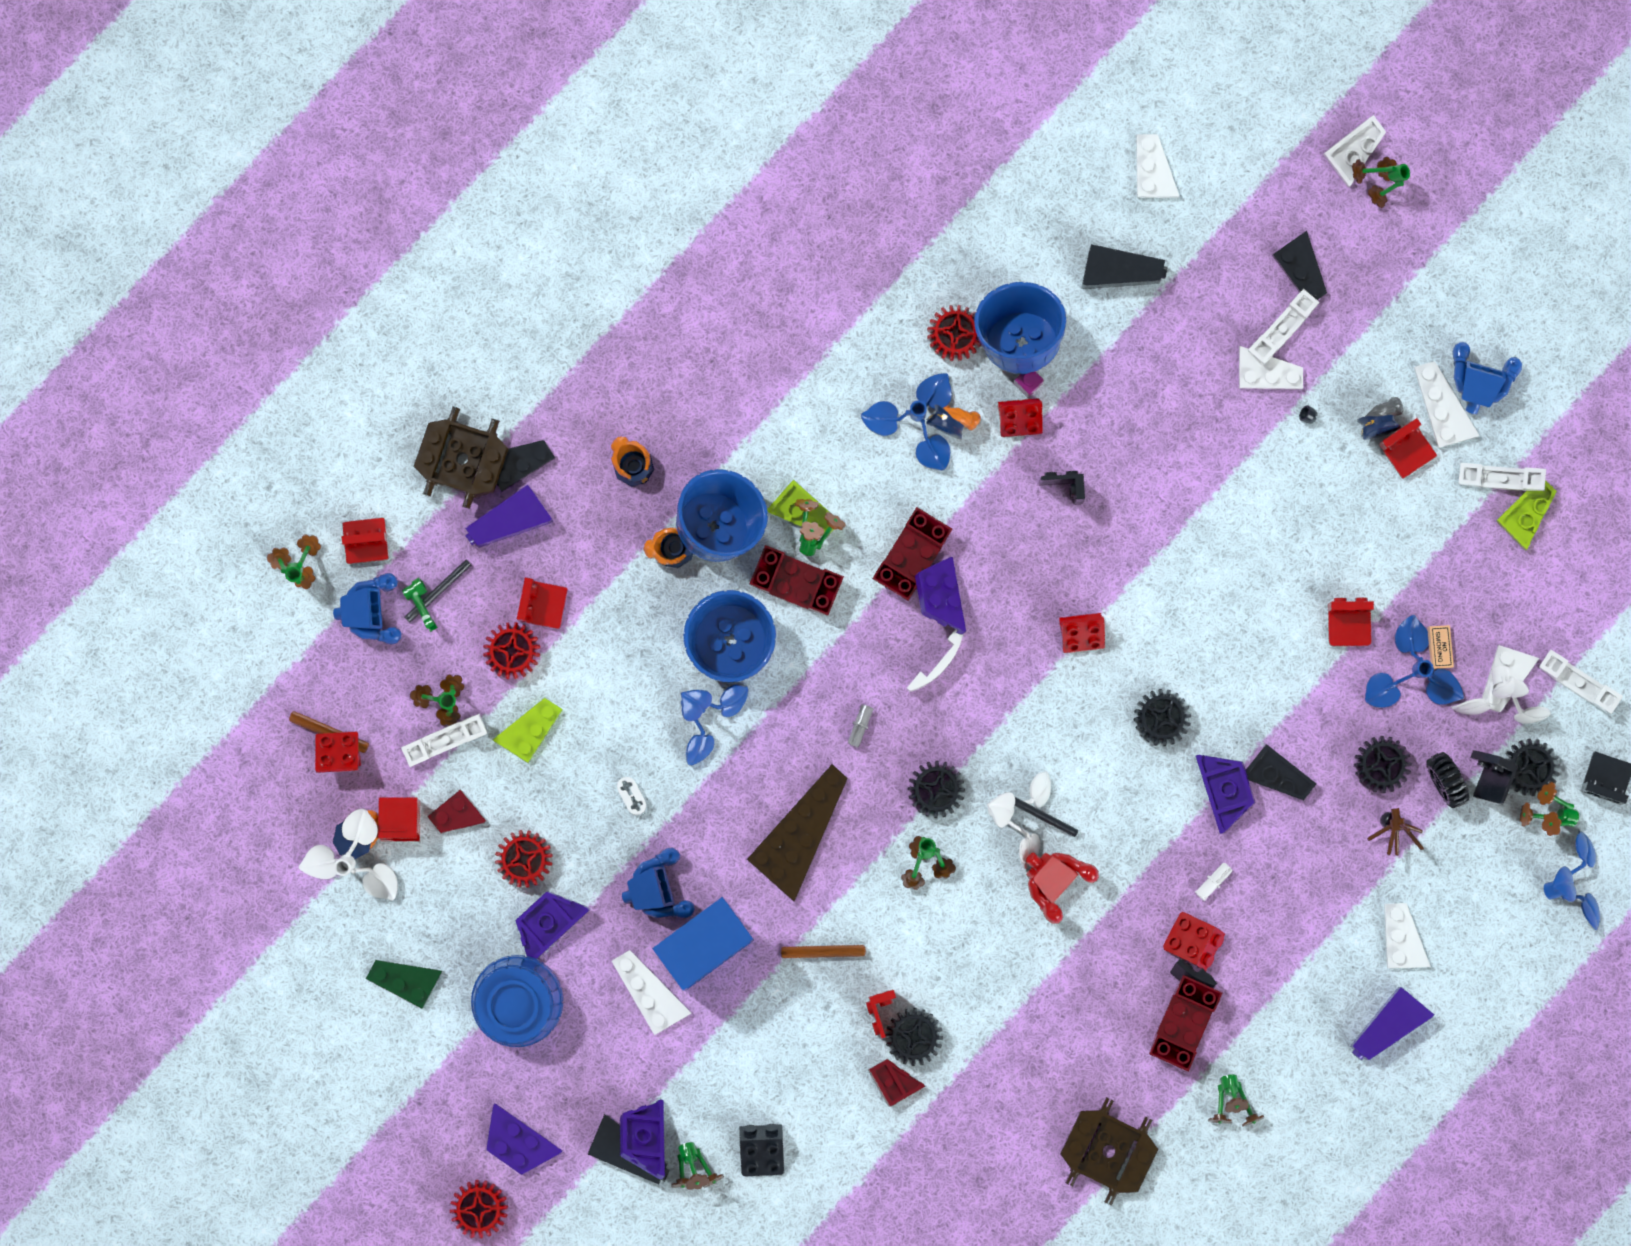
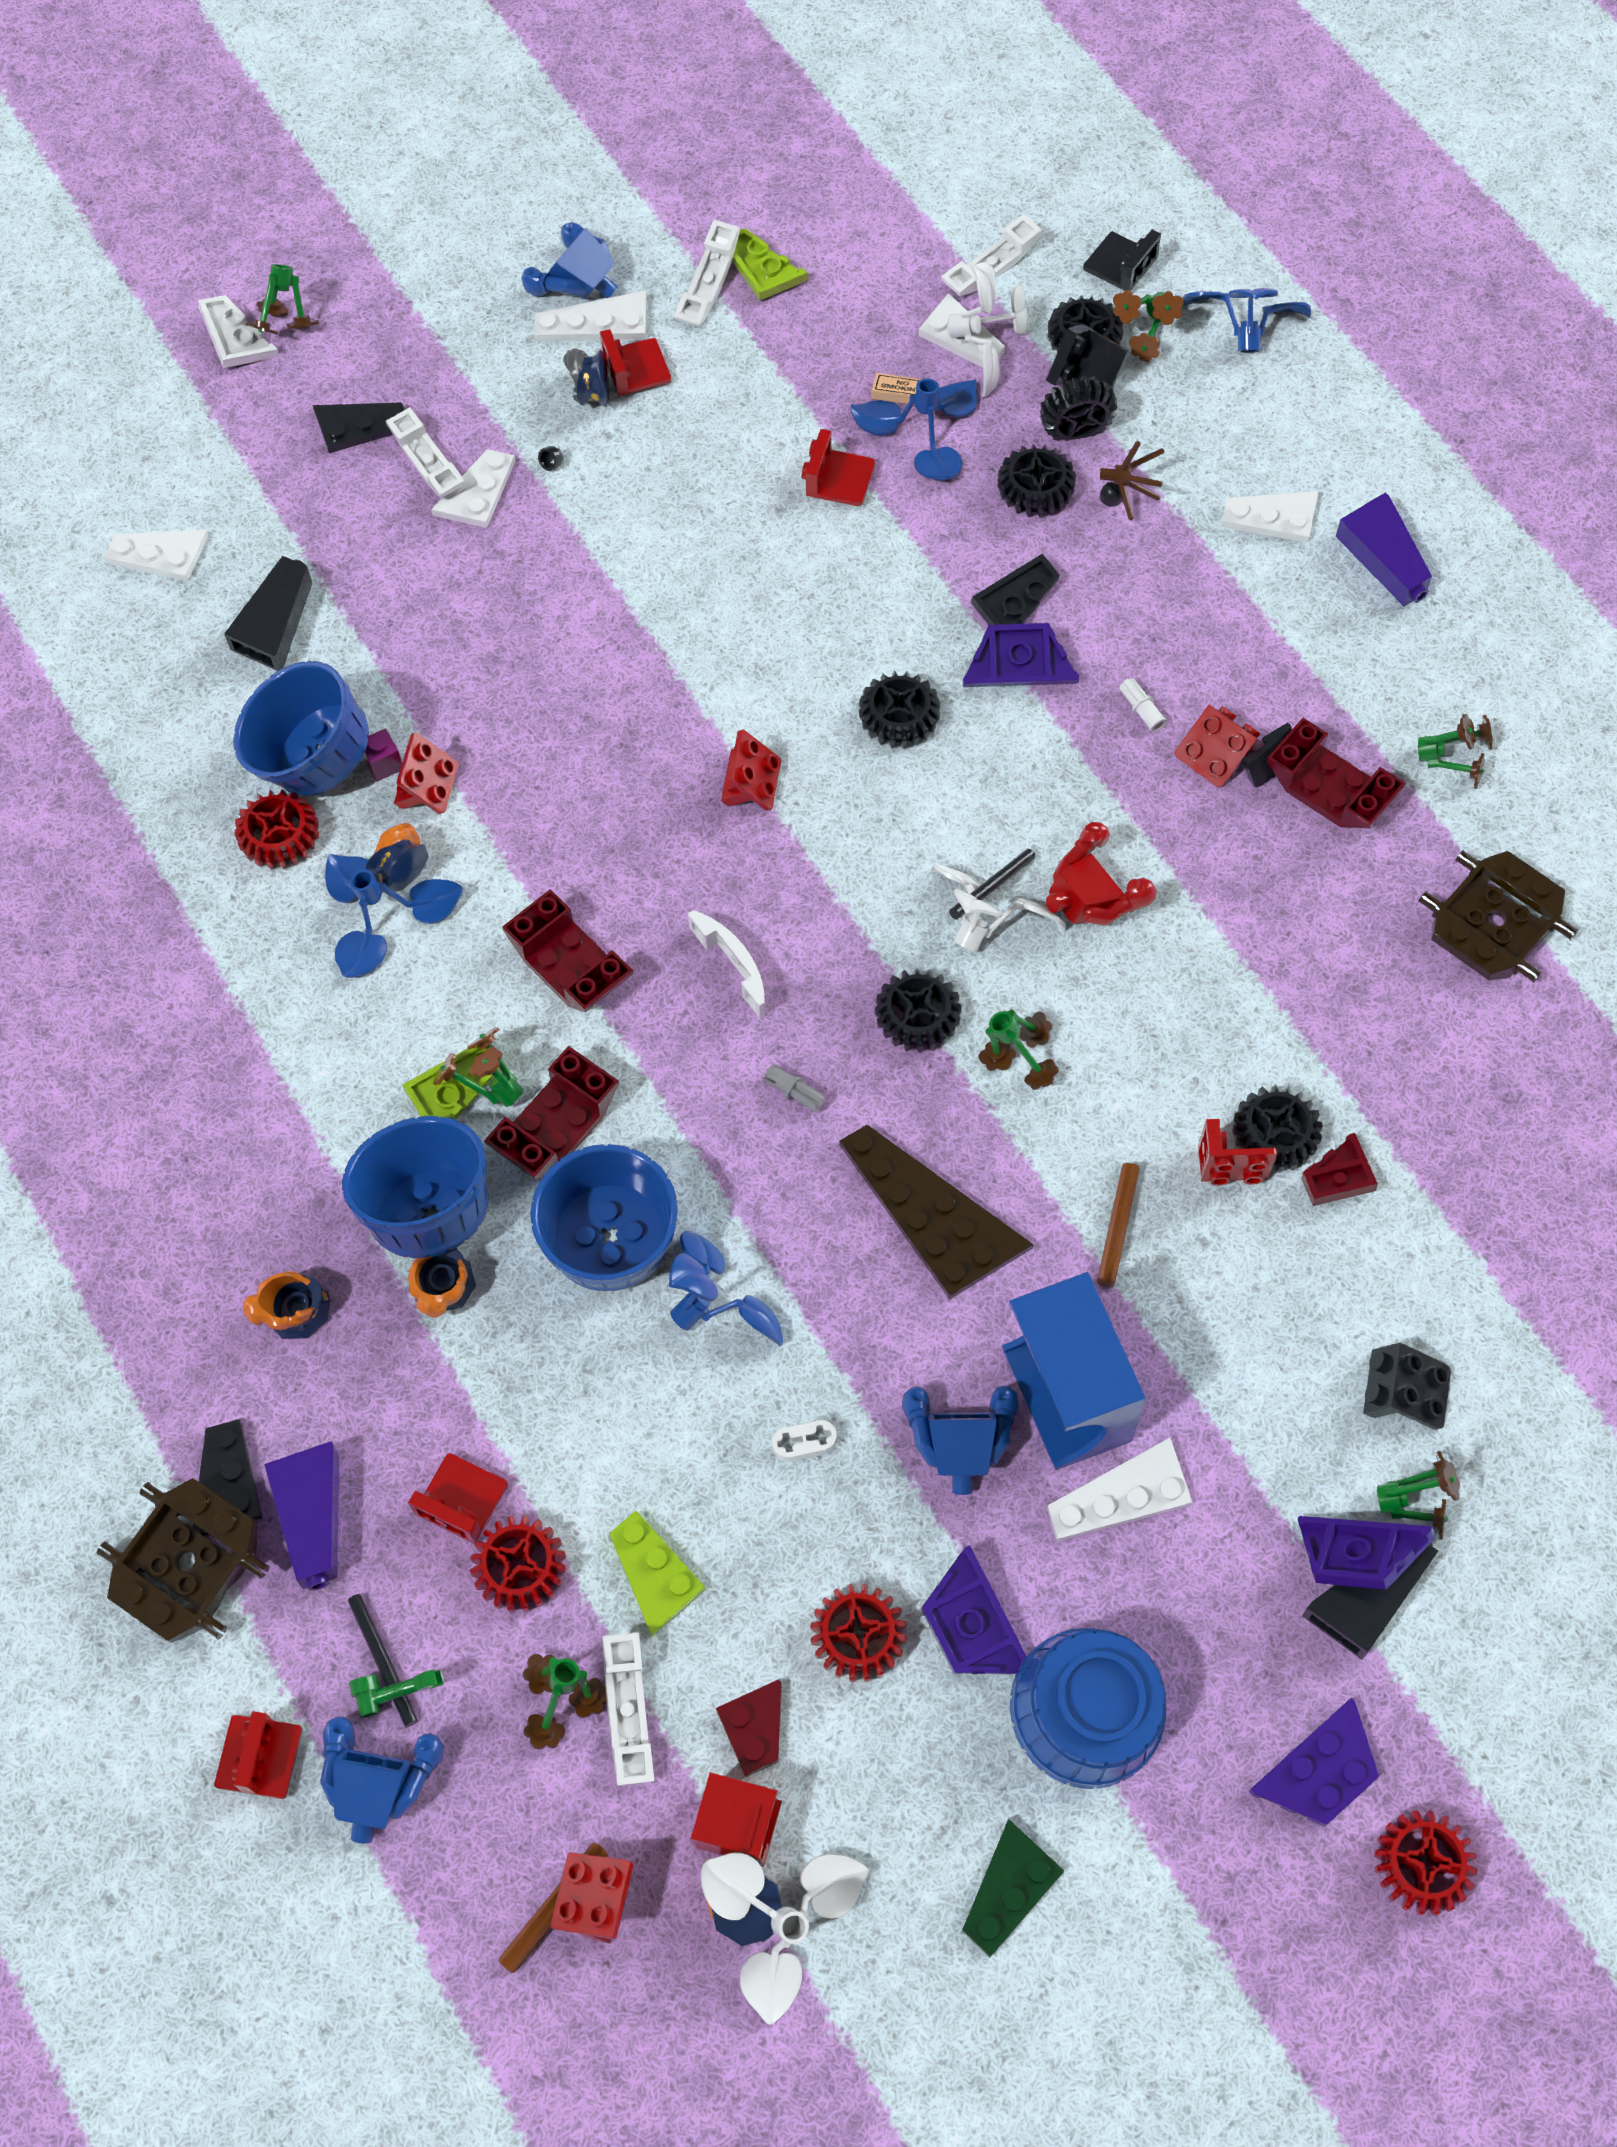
camera: 70 degrees left, 20 degrees down
dark orange plant [267,534,321,589] -> none
dark purple wing [915,557,966,635] -> none
black bracket [1039,471,1085,505] -> none

